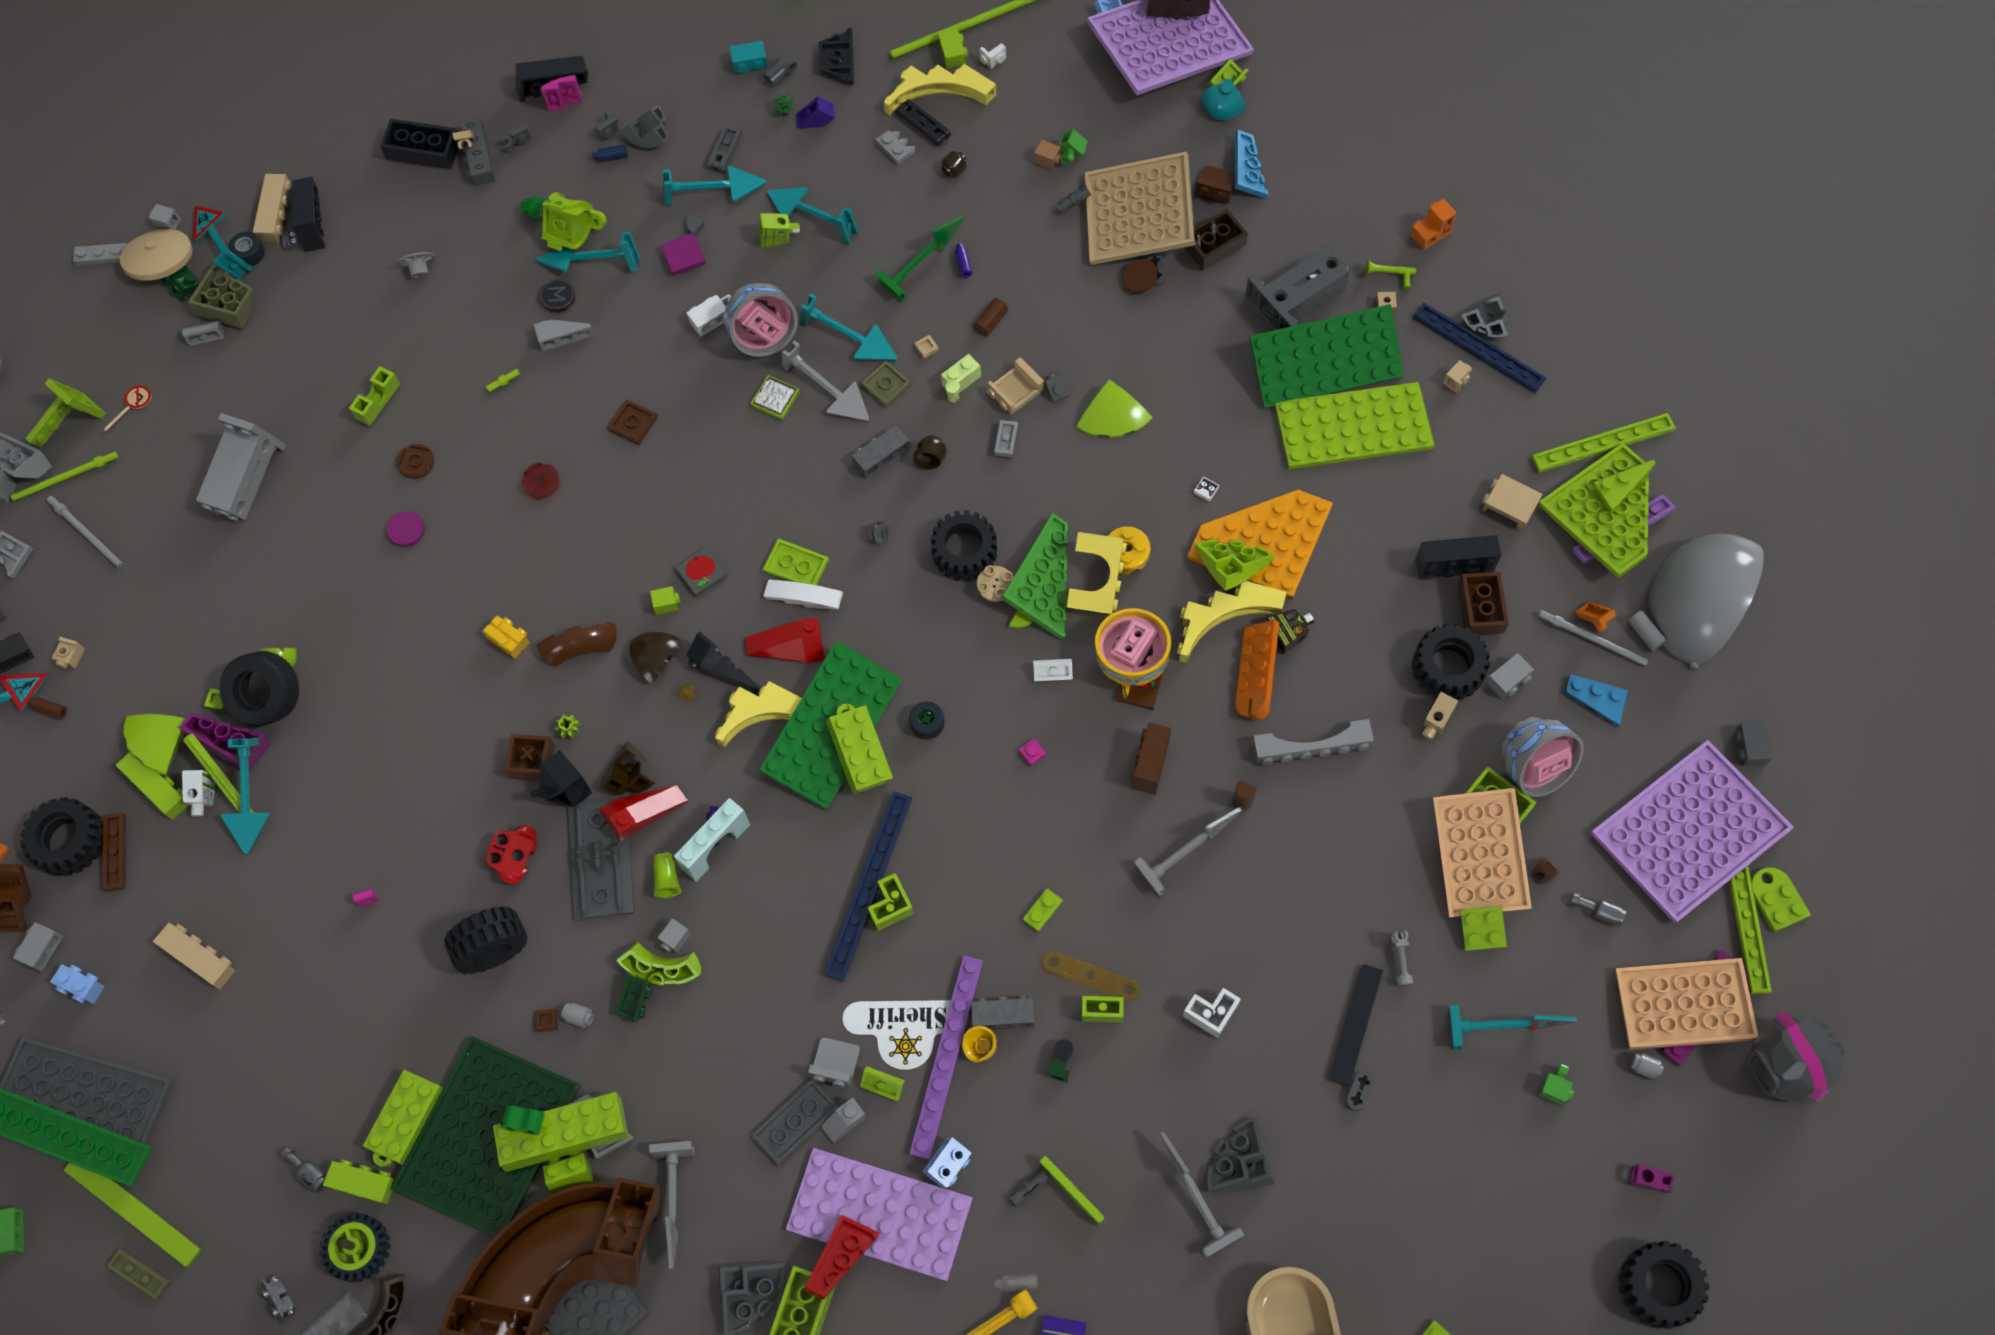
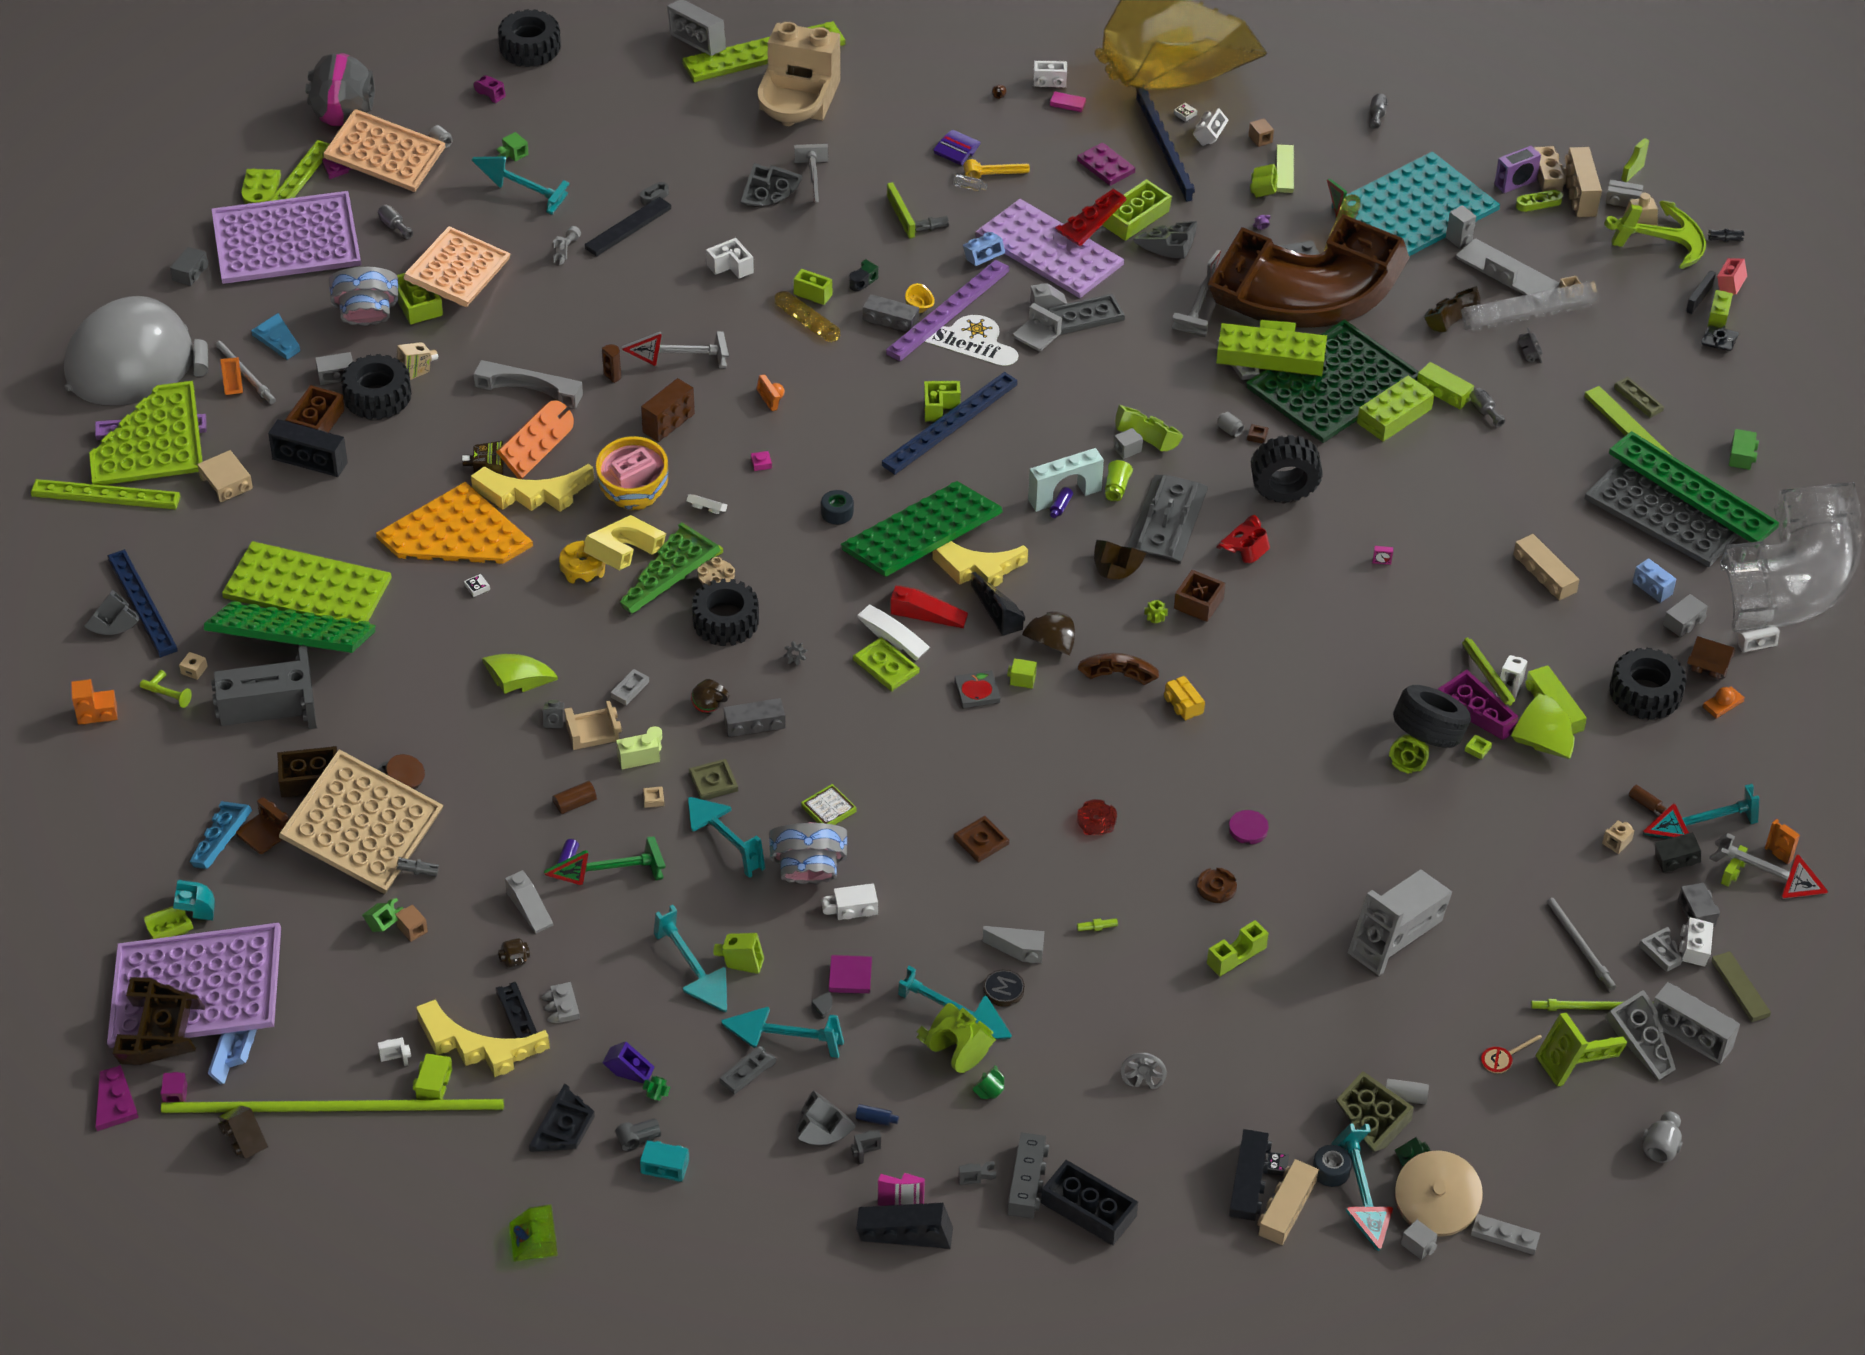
camera: 160 degrees left, 20 degrees down
reddish brown plate [102,812,126,892] -> none
teal piece [221,738,270,855] -> none
wheel [319,1213,391,1283] -> none
tan tile [453,130,474,149] -> none
green axle [500,1105,545,1135] -> none
black piece [531,750,592,808] -> none
red wedge [599,785,687,841] -> none
dark green bracket [615,974,653,1022] -> none
clear yellow plate [678,684,696,702] -> none
light grey piece [782,340,870,422] -> none
lime piece [826,704,893,795] -> none
lime plate [860,1066,905,1101] -> none
lime plate [1023,888,1063,933] -> none
lime brick [1195,539,1274,591] -> none
tan brick [1443,360,1472,394] -> none
lime plate [1460,906,1507,951] -> none
reddish brown tile [1532,858,1560,884] -> none
lime wing [1593,459,1656,513] -> none
none -> light grey slope [505,870,553,934]
none -> orange tile [756,374,785,411]

